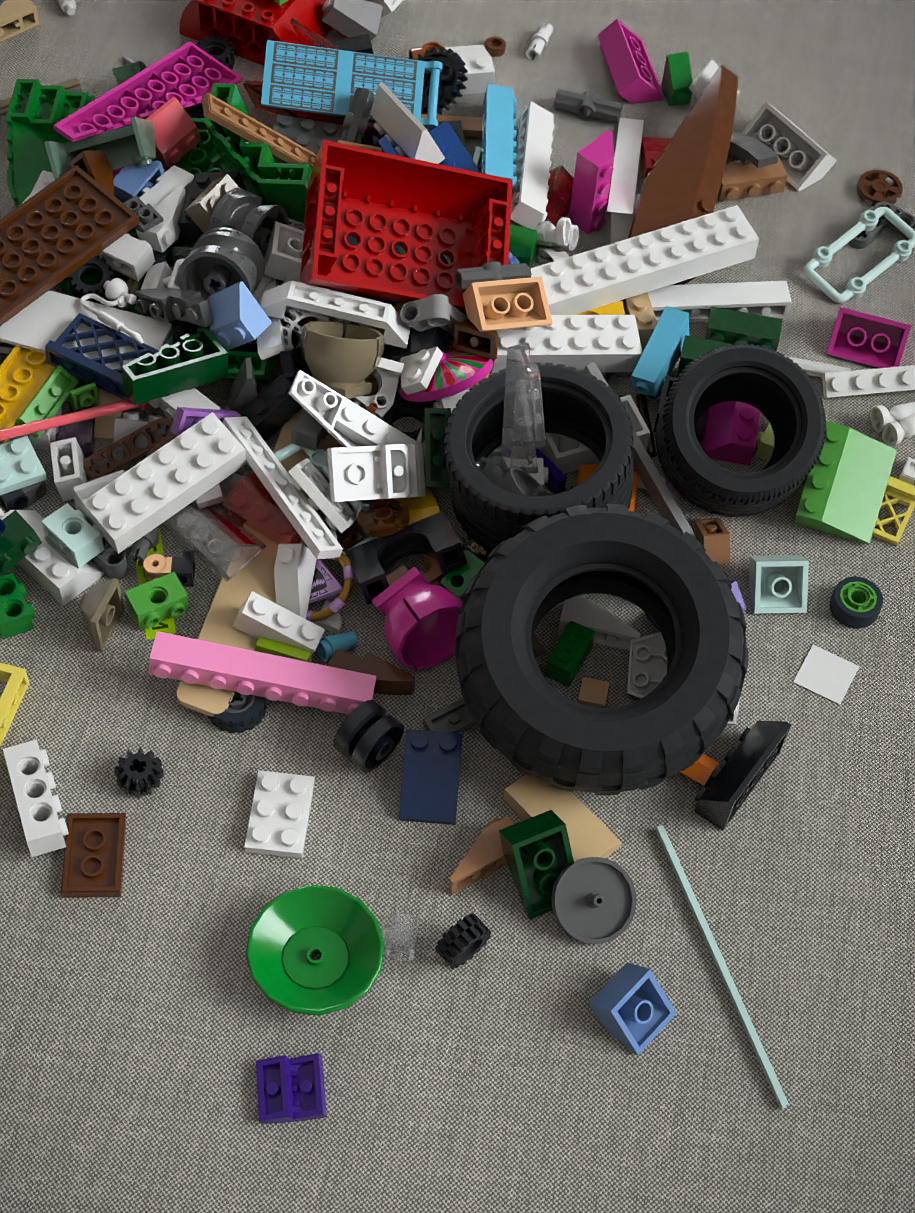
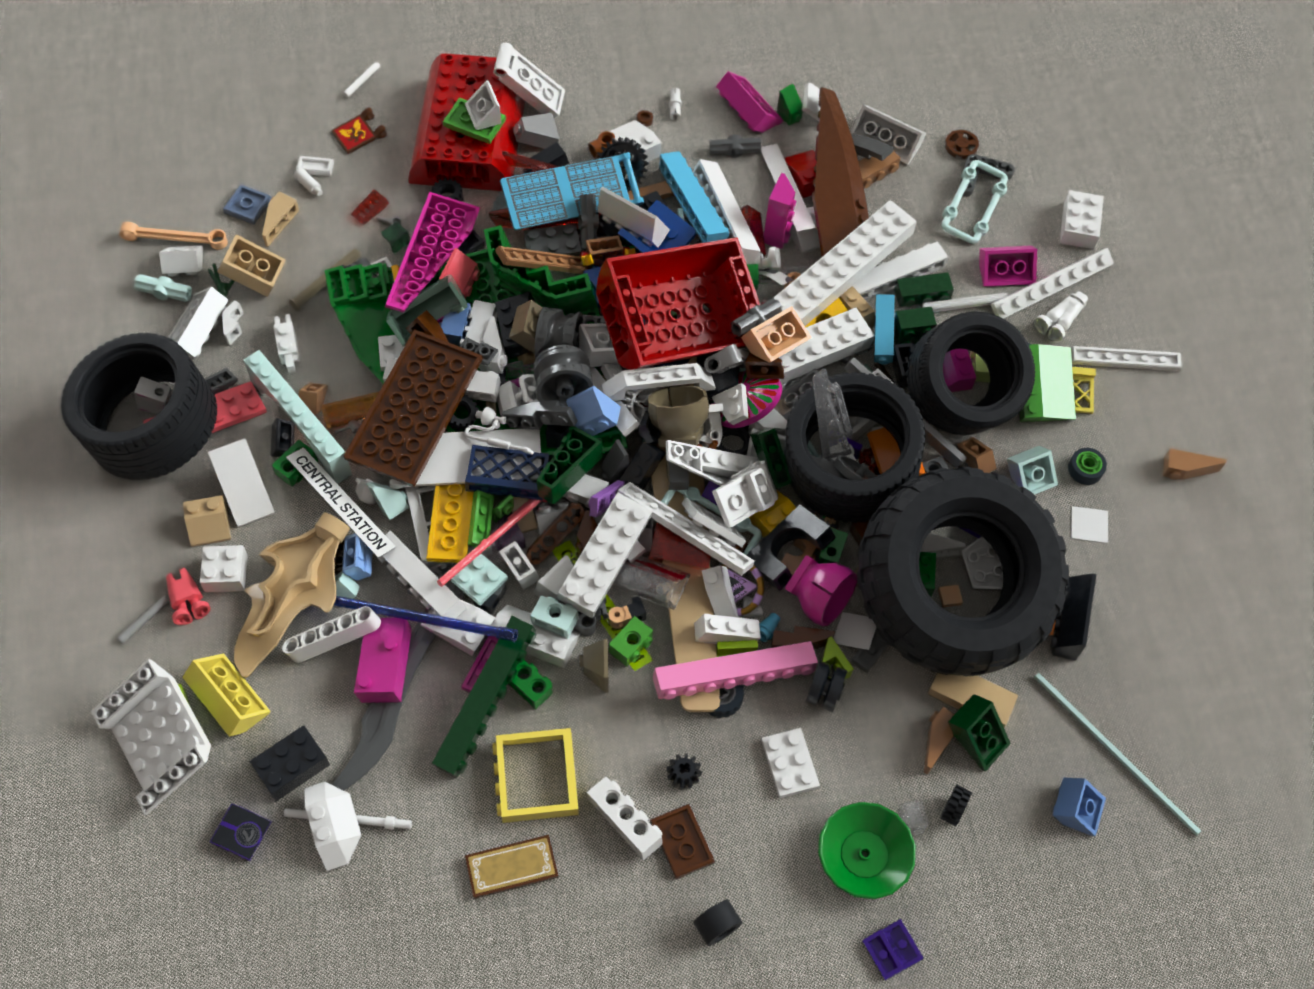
camera: 20 degrees left, 5 degrees up
reddish brown piece [357,499,411,537] -> none
dark blue slope [399,729,463,825] -> none
dark grey piece [551,857,637,944] -> none
none -> clear red slope [351,189,389,225]
none -> black piece [693,899,743,946]
none -> lime slope [822,636,854,680]
none -> white sticker [834,612,876,650]

